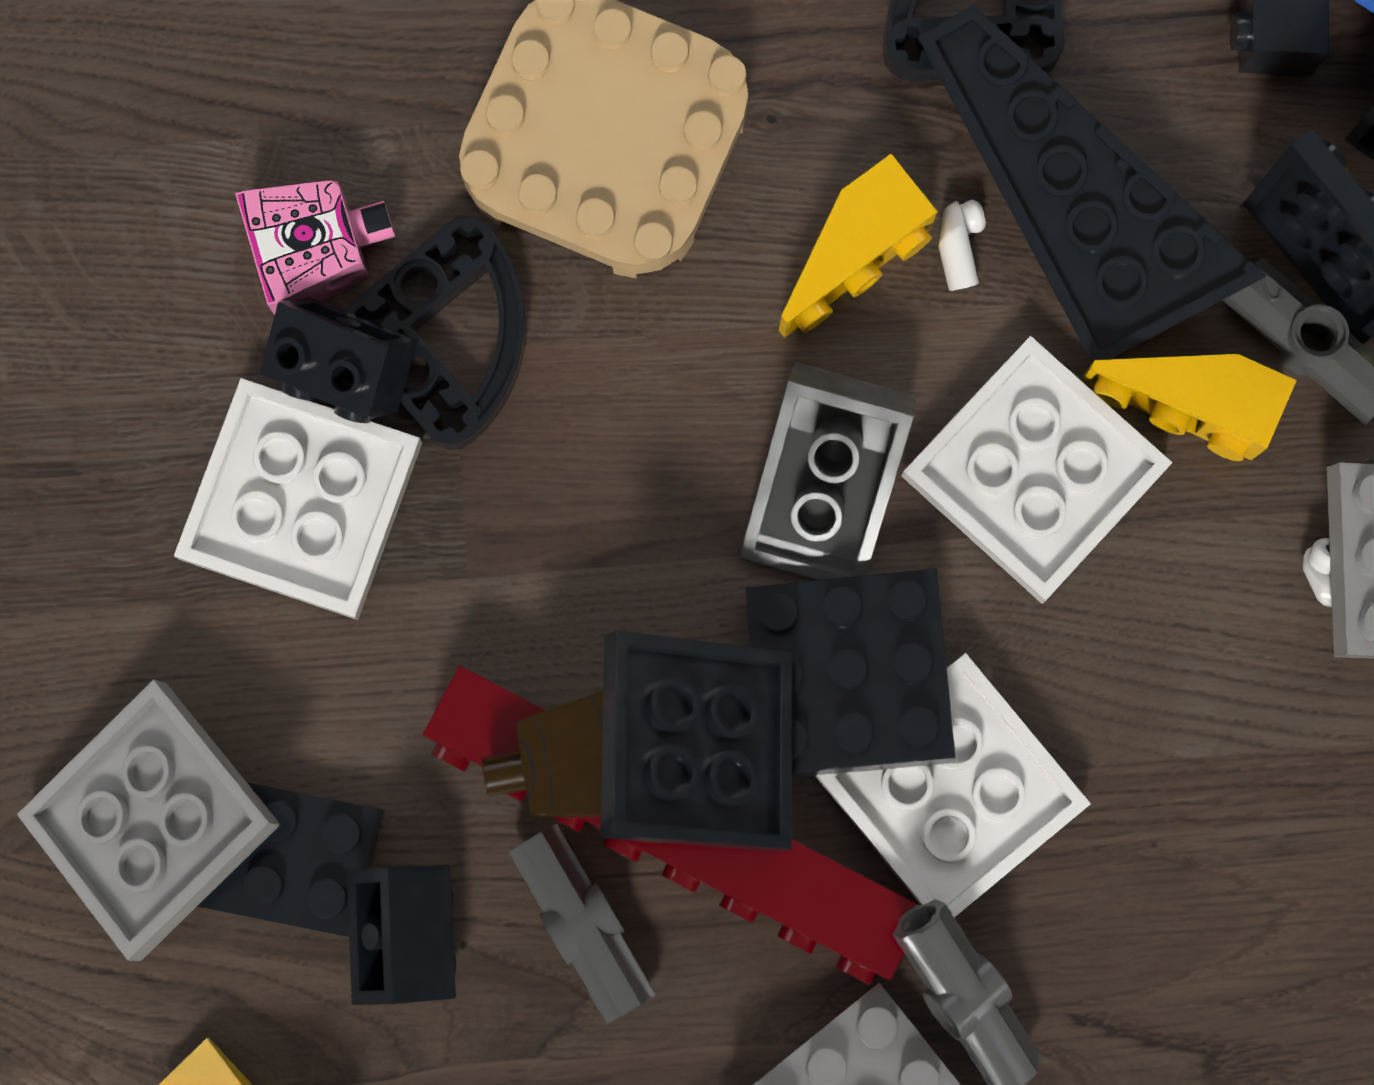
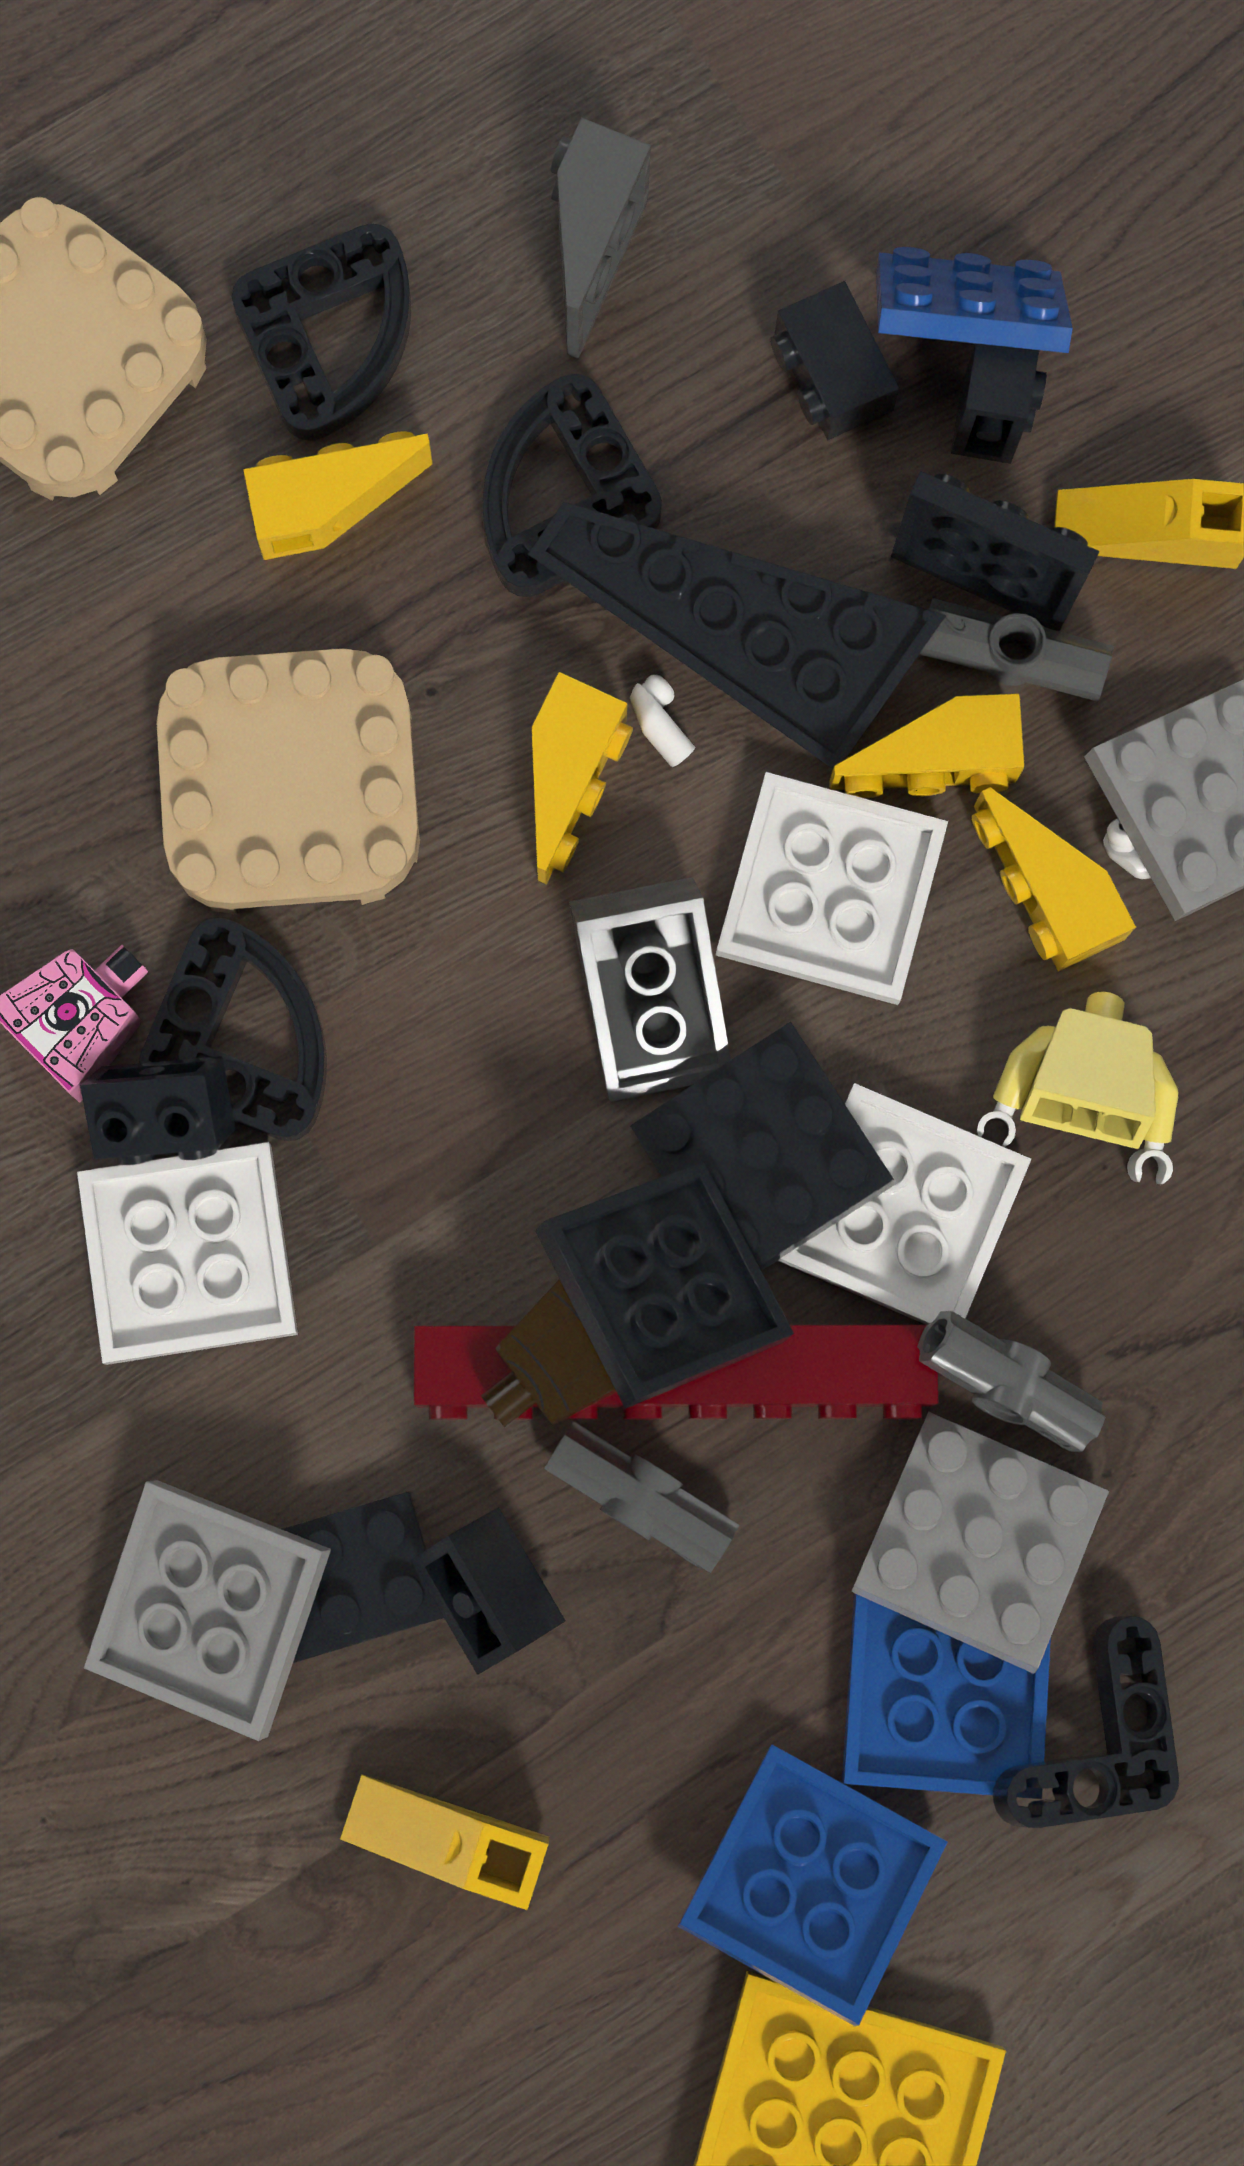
camera: 30 degrees left, 0 degrees up
none -> yellow slope [972,787,1136,972]
none -> light yellow torso [977,992,1179,1184]

